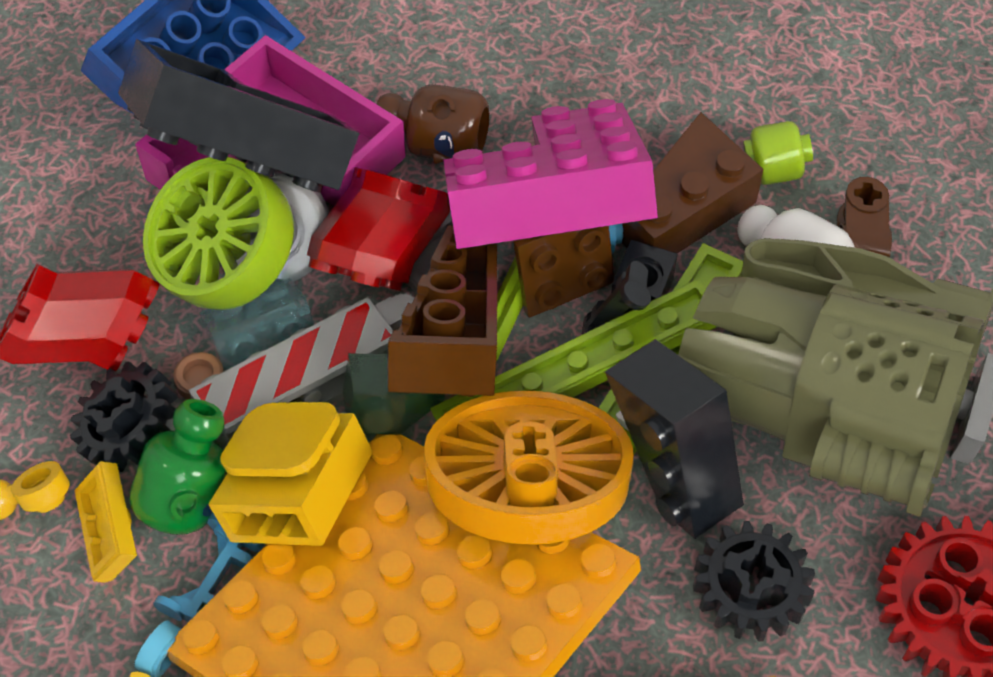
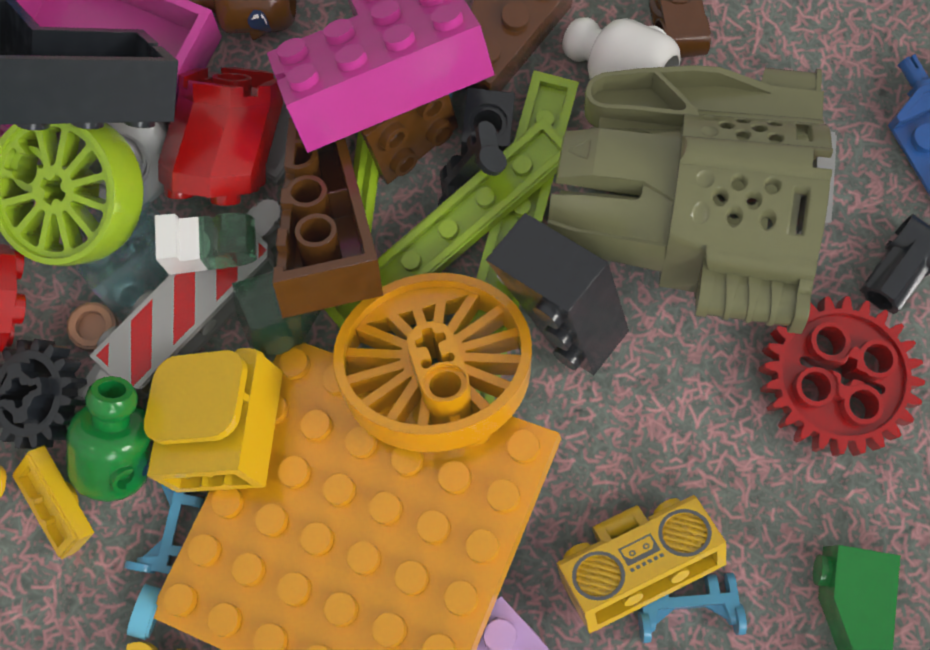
camera: 20 degrees left, 20 degrees up
black gear [693,521,815,641] -> none
none -> leg [155,213,257,275]

